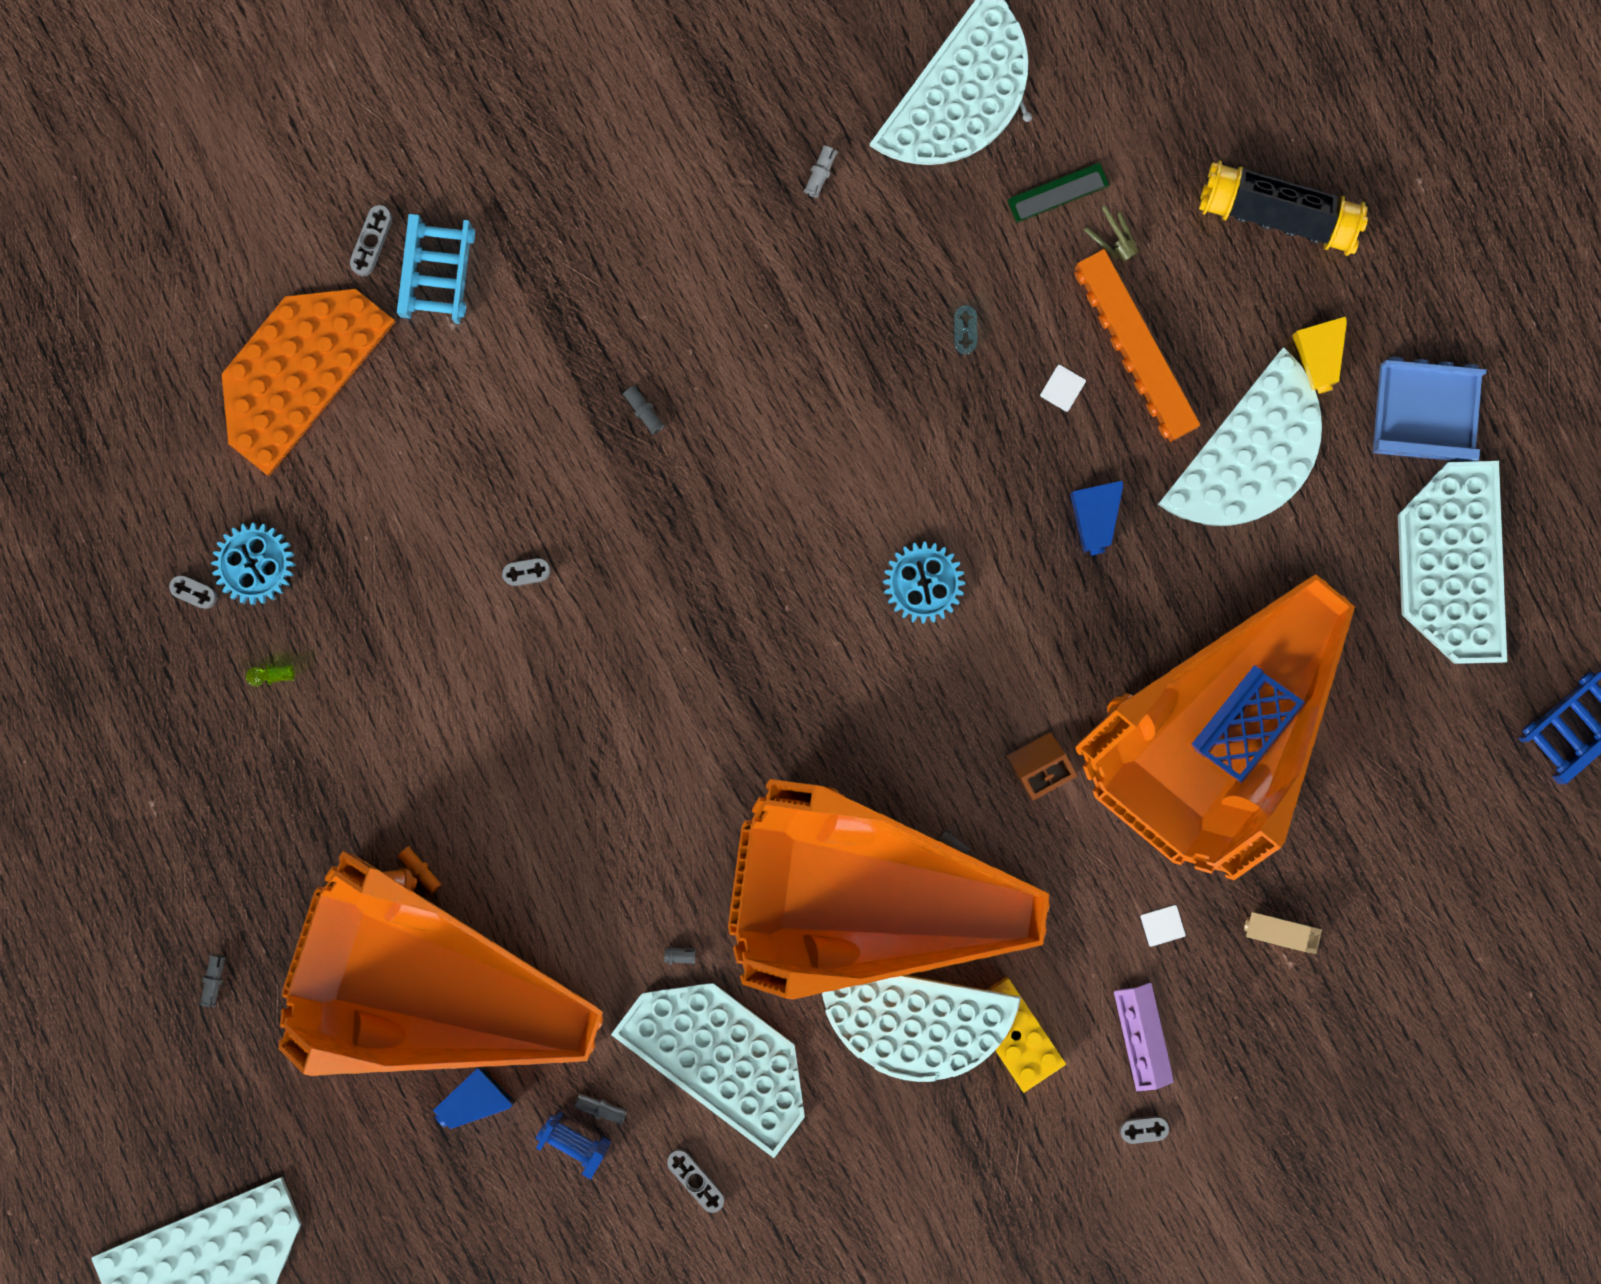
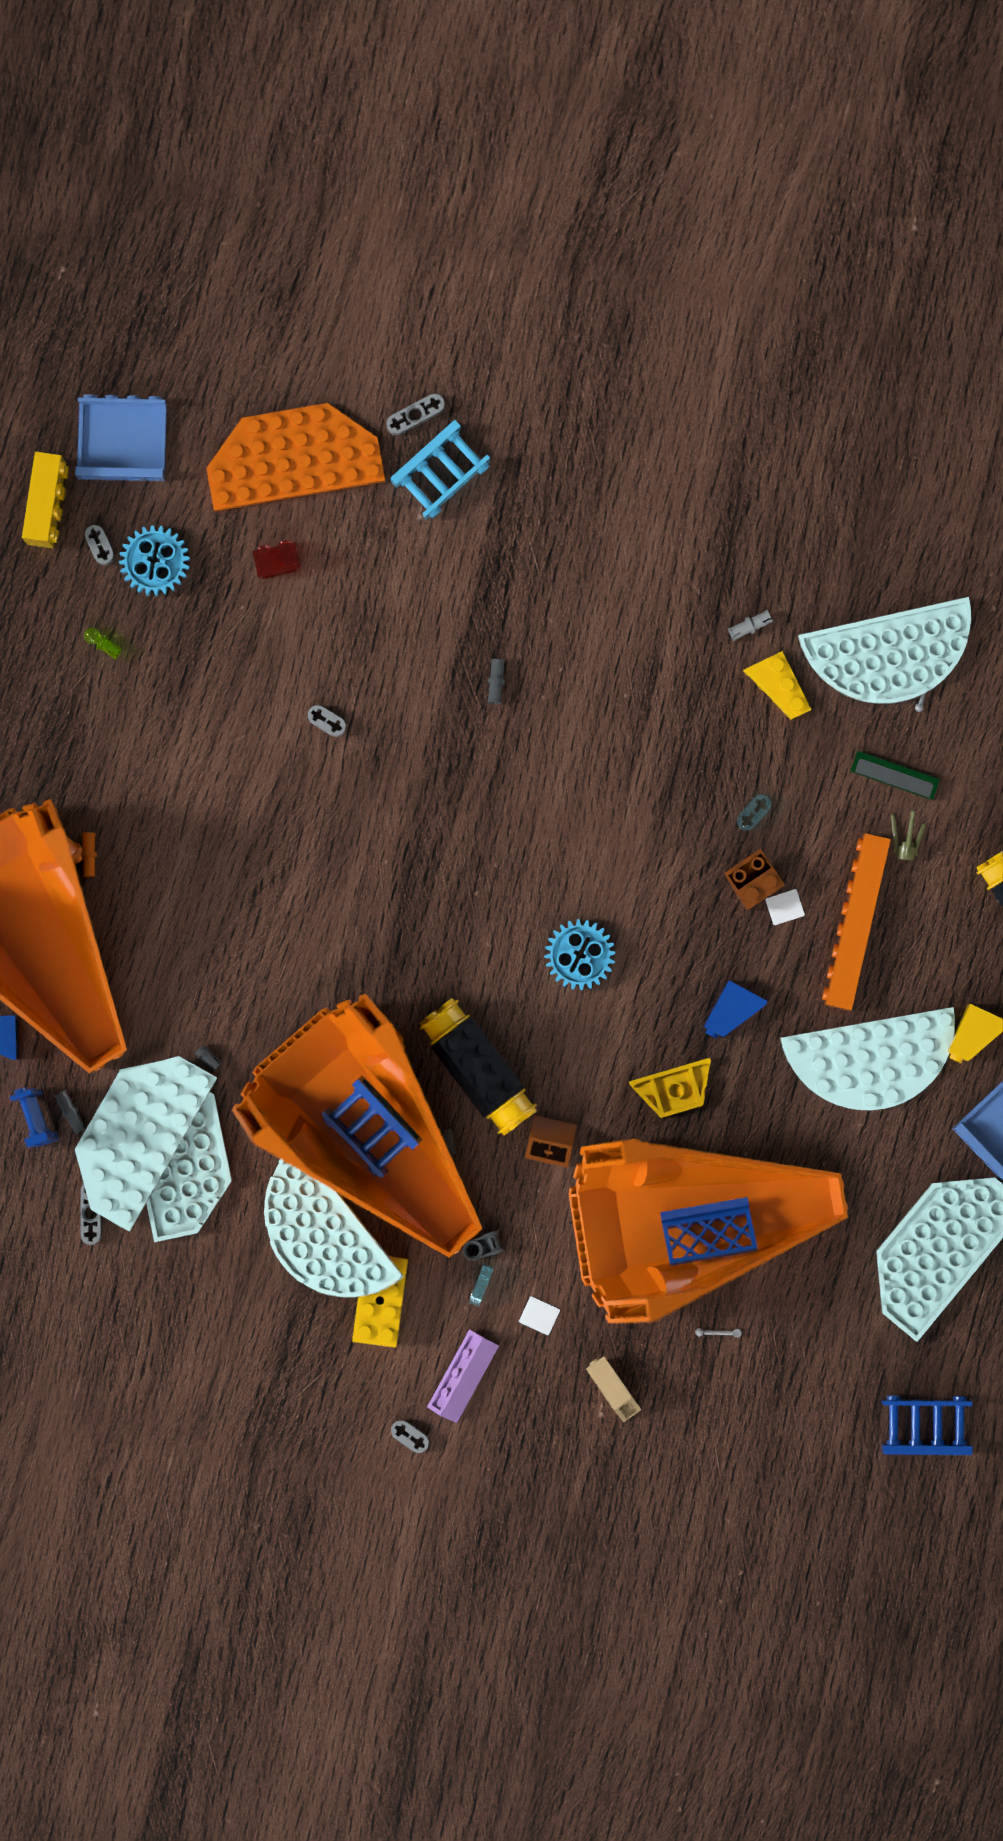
camera: 45 degrees right, 0 degrees up
none -> yellow brick [22,452,69,548]
none -> medium blue panel [75,394,167,481]
none -> light aqua plate [75,1056,217,1231]
none -> clear red brick [252,540,302,580]
none -> blue fence [321,1075,423,1178]
none -> black brick [419,998,537,1135]
none -> dark grey piece [462,1229,506,1260]
none -> clear light blue beam [469,1264,494,1307]
none -> yellow wing [629,1058,711,1118]
none -> light grey hinge [695,1328,742,1338]
none -> dark orange slope [724,849,785,911]
none -> yellow wing [743,651,811,720]

